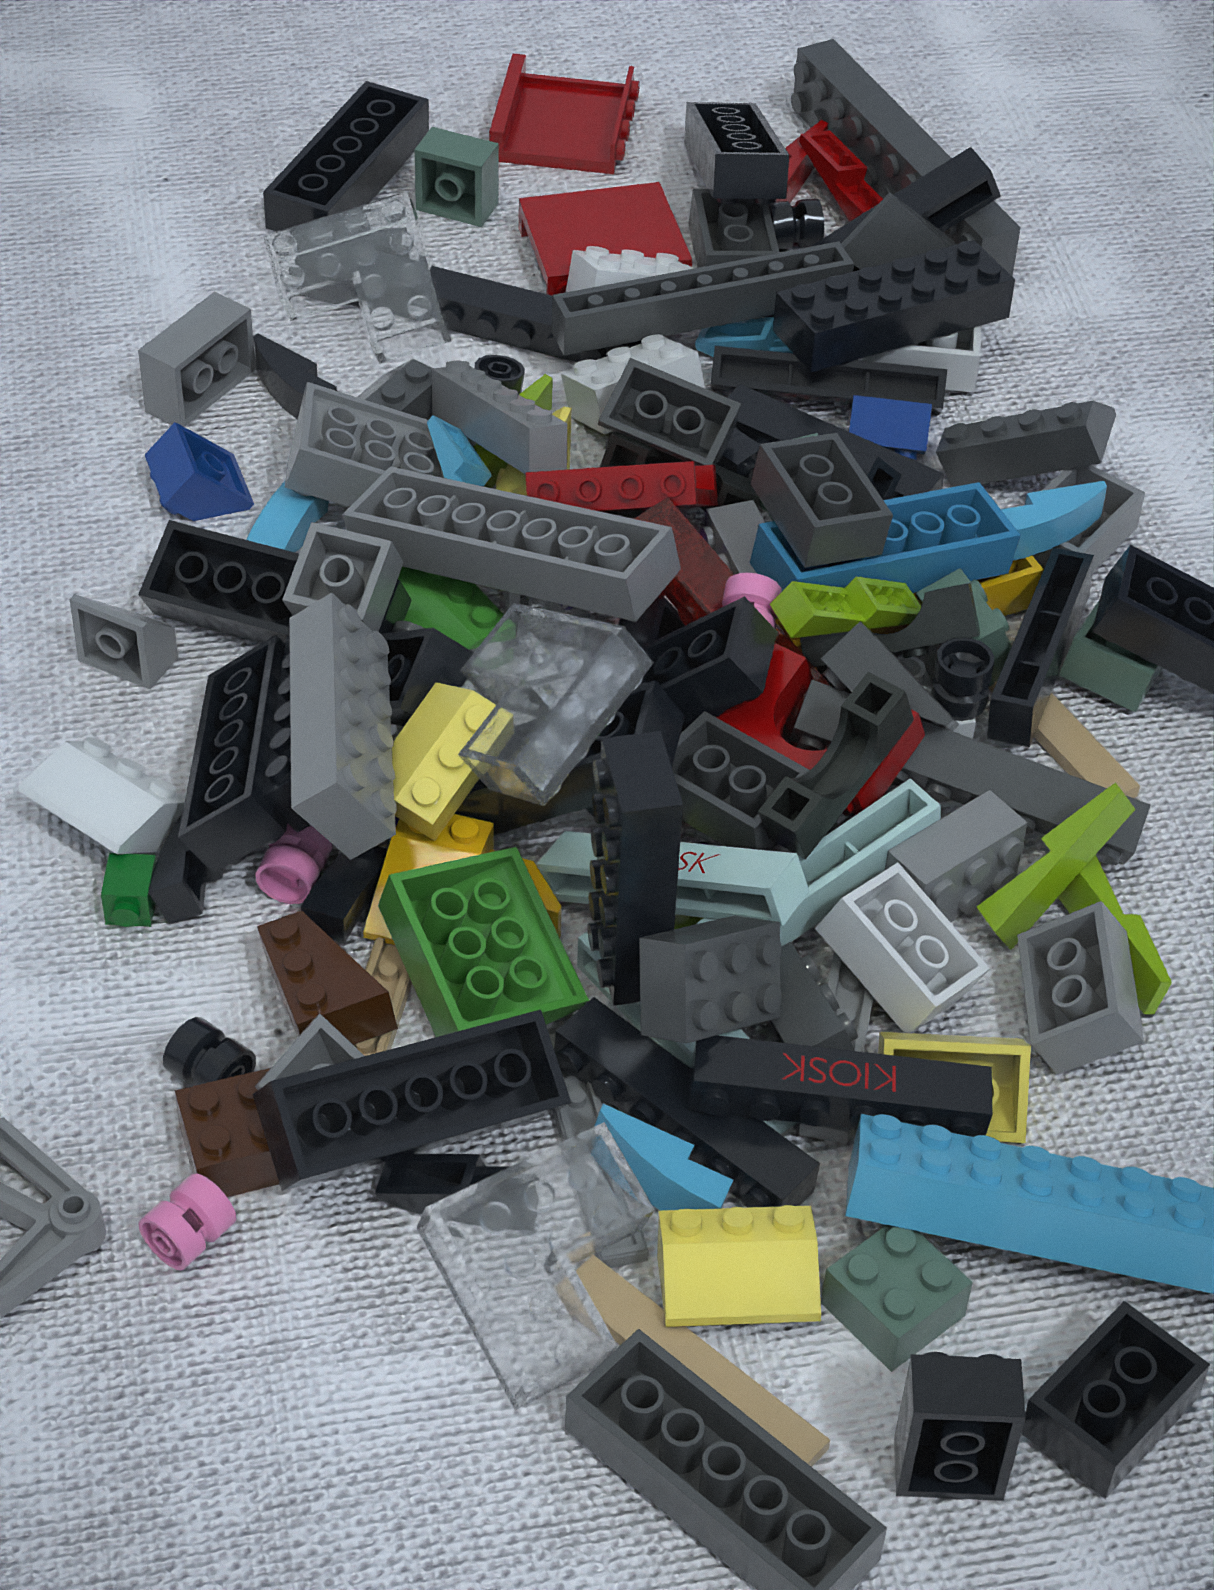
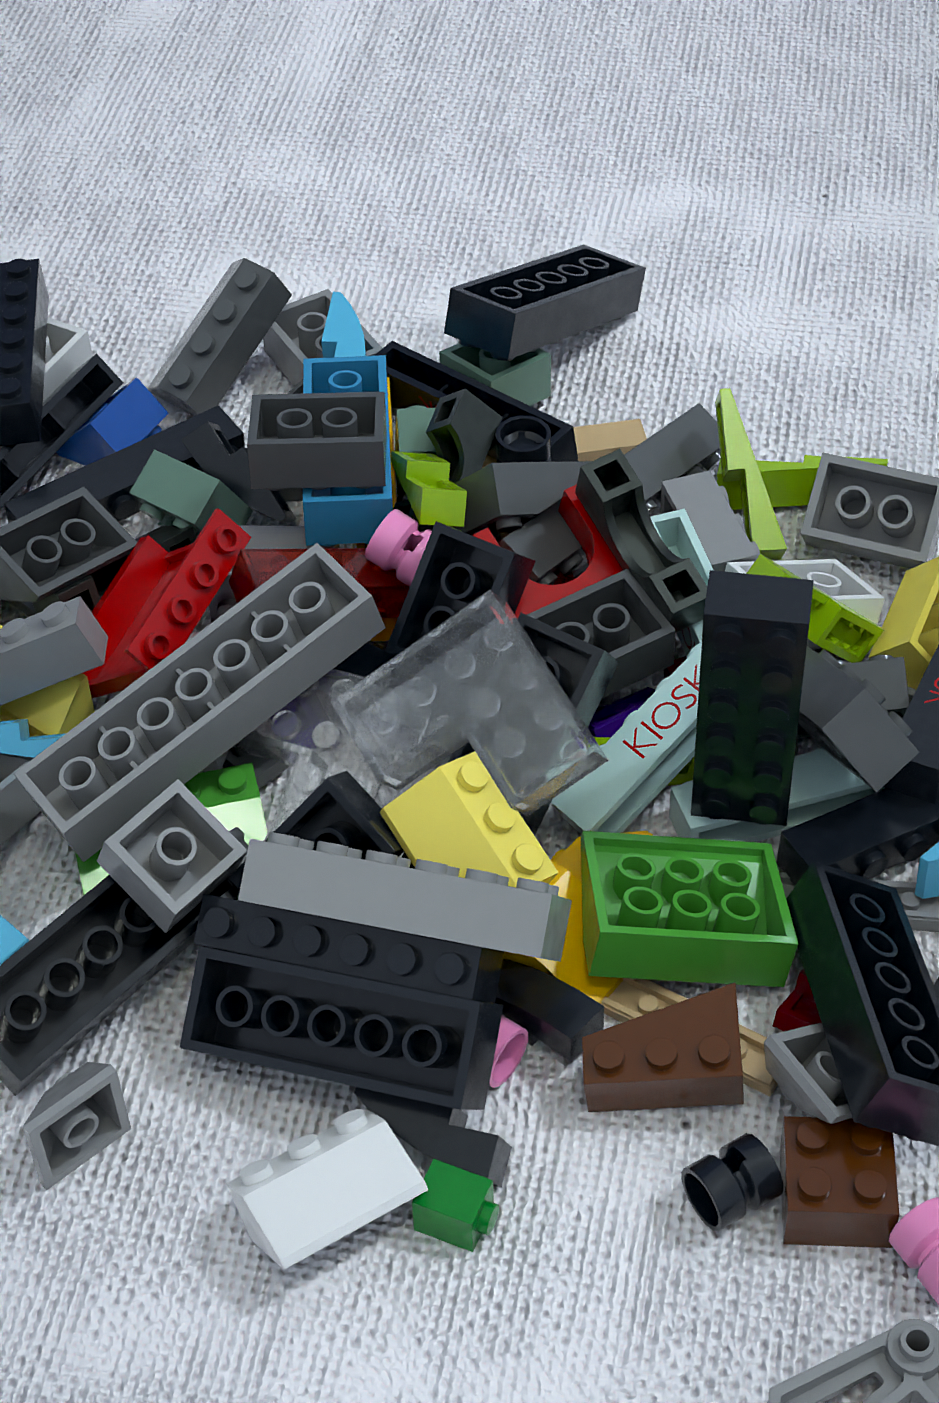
camera: 65 degrees left, 0 degrees up
none -> lime slope [746,554,884,663]

